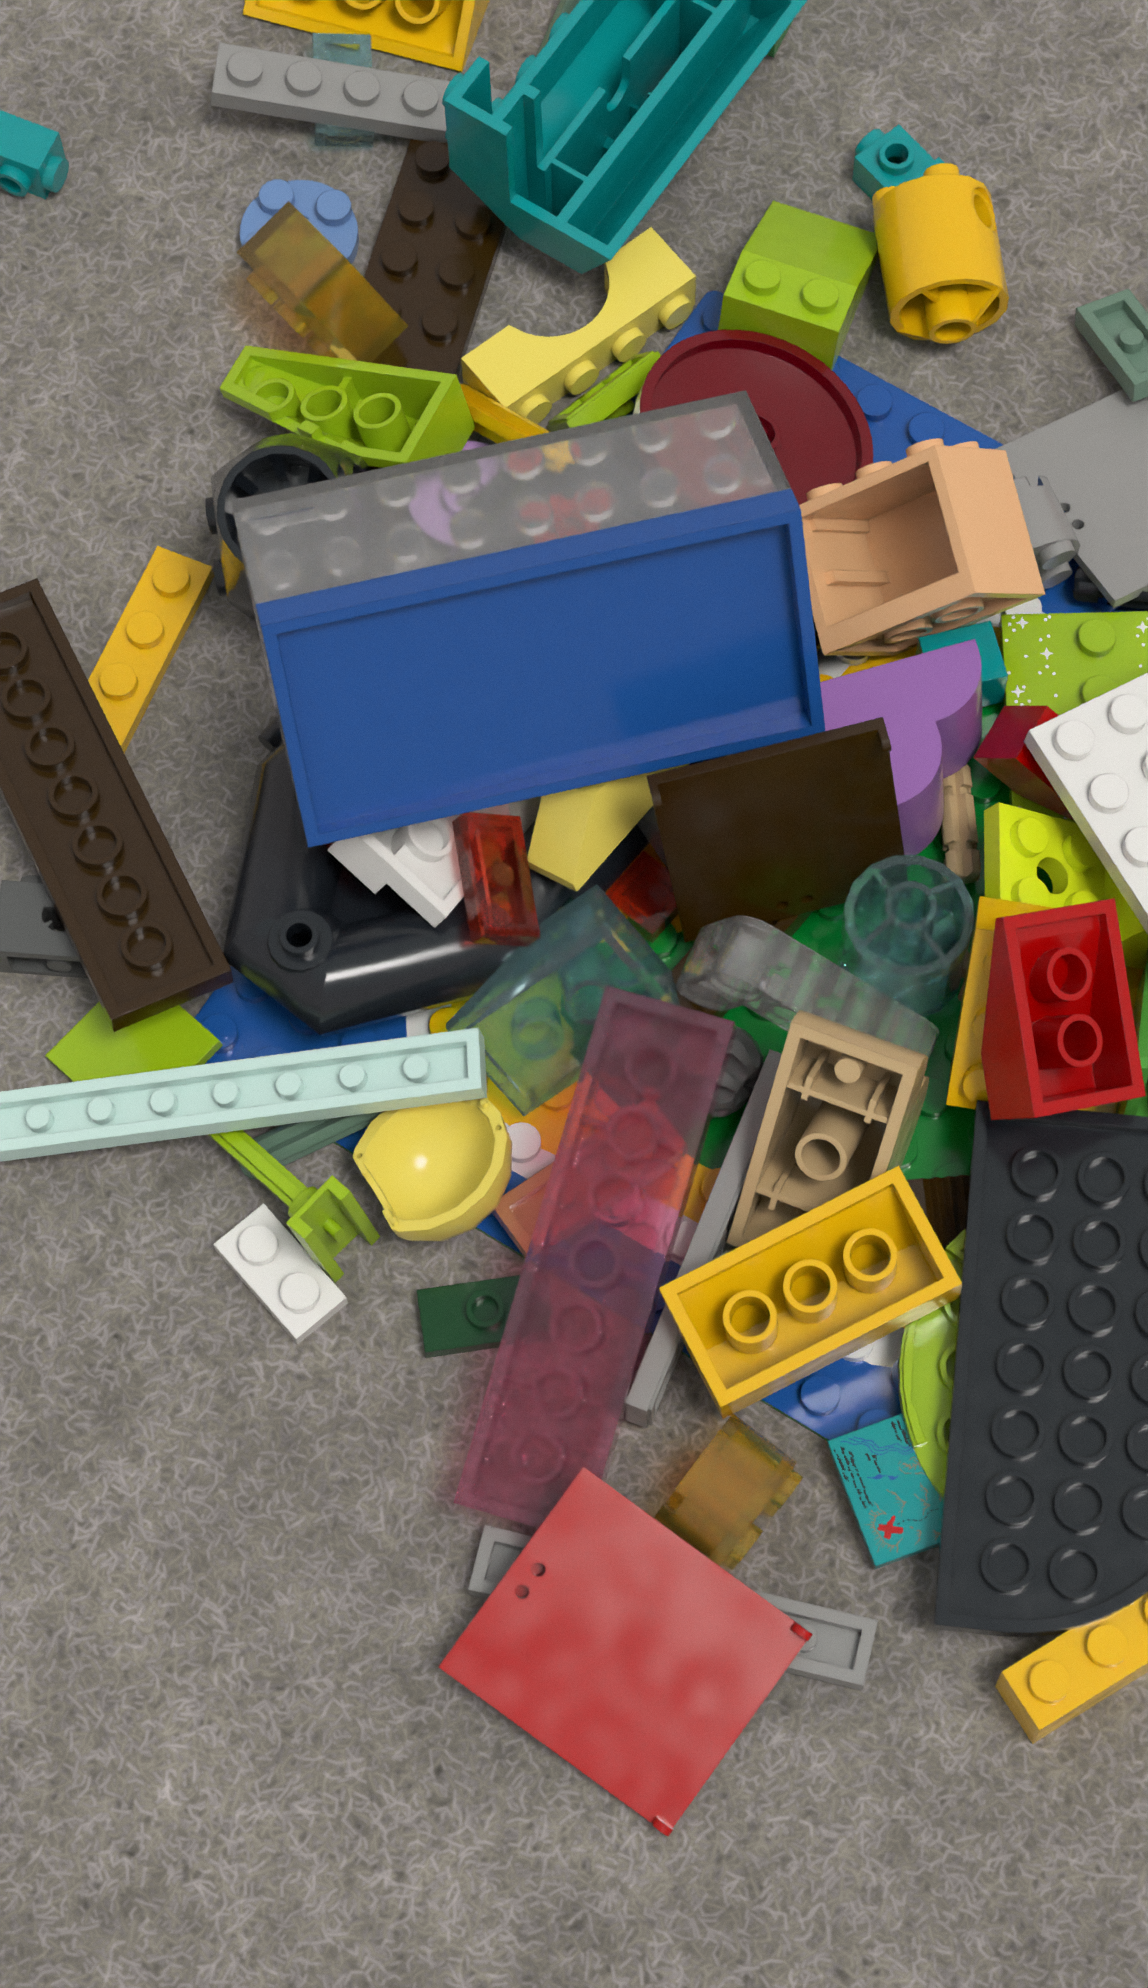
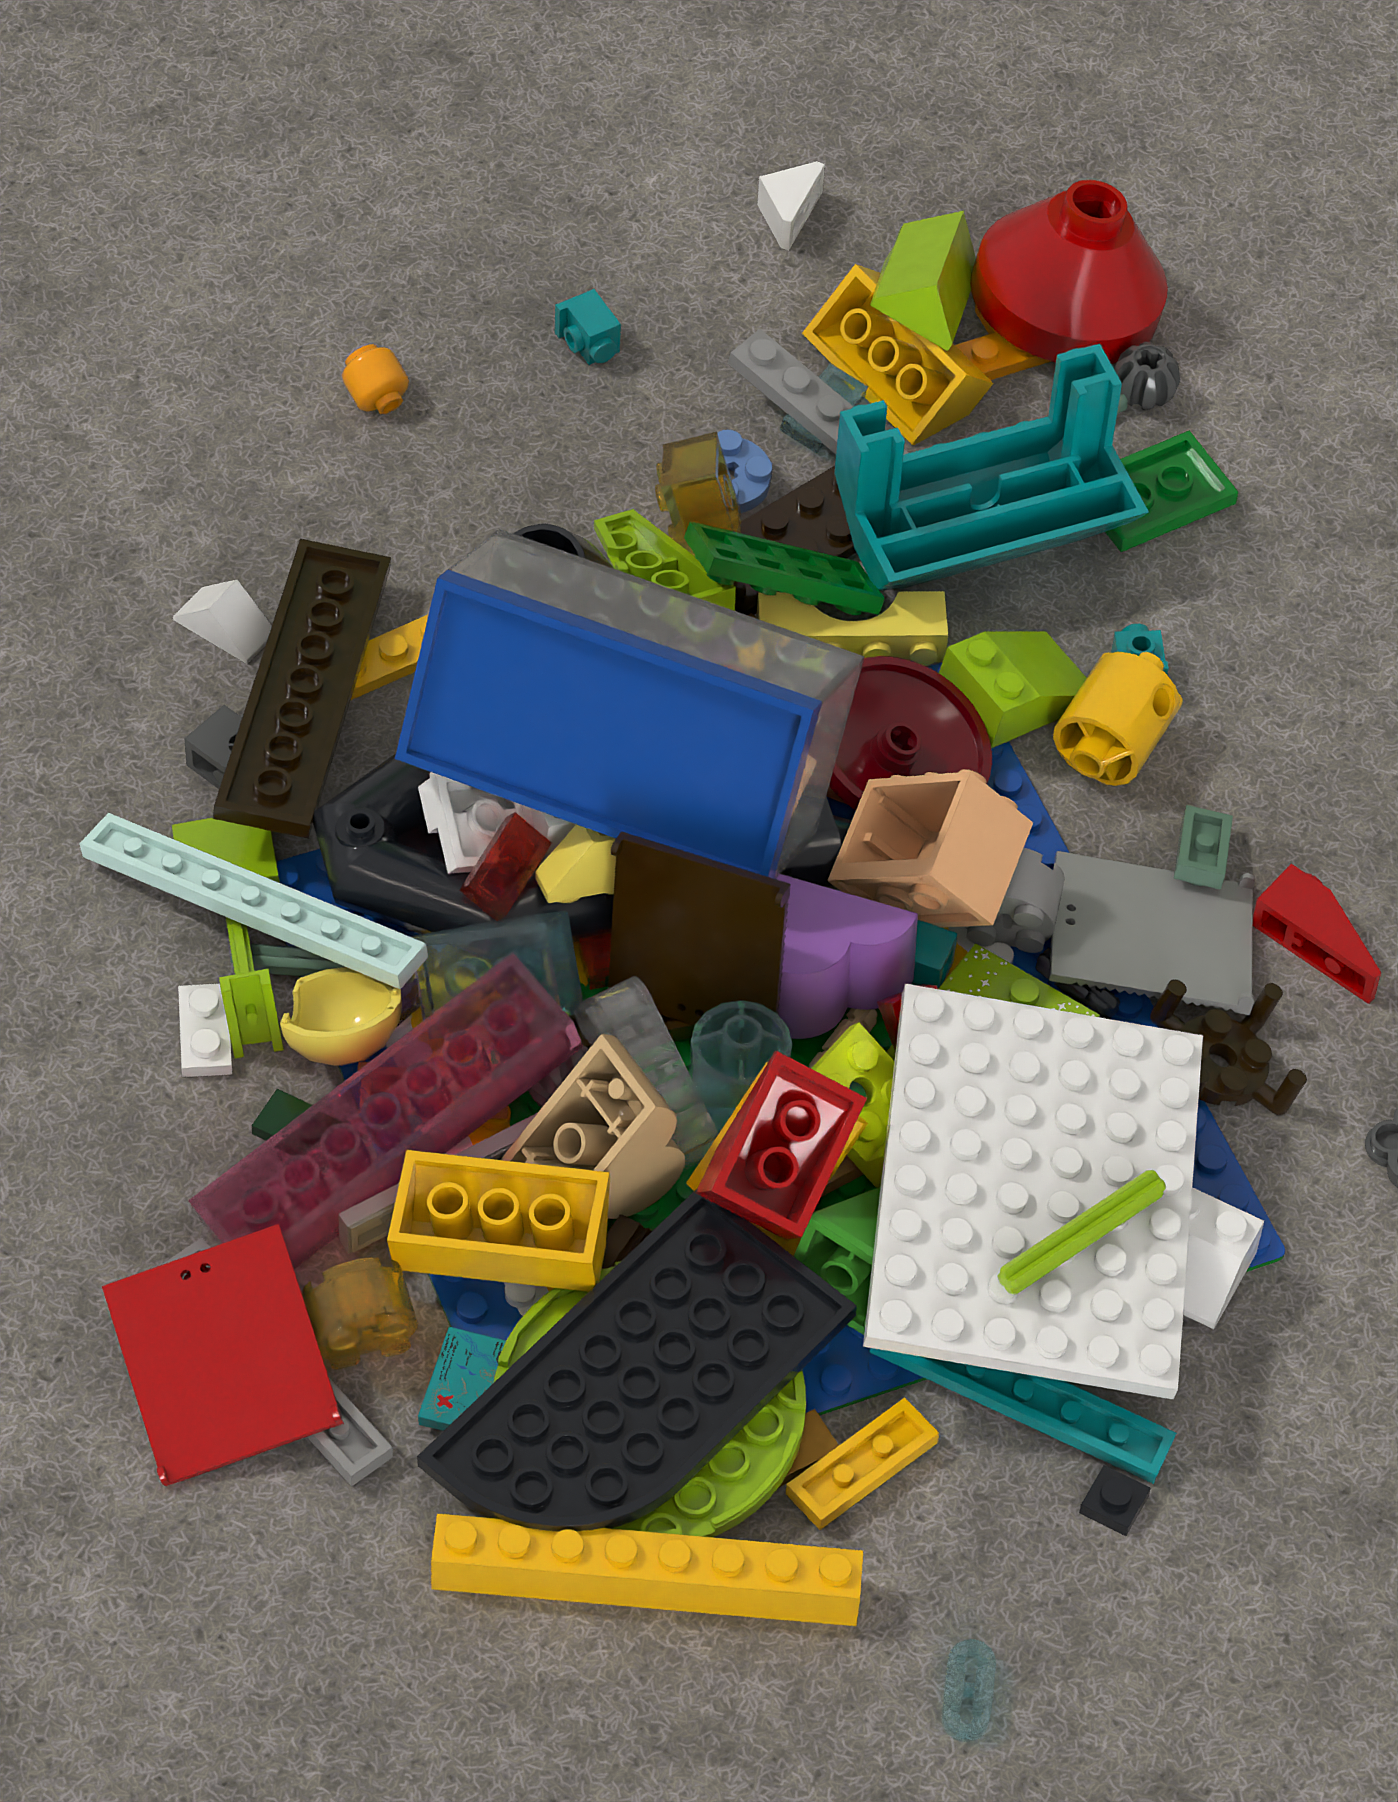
camera: 30 degrees right, 15 degrees down
none -> green plate [684,521,885,615]

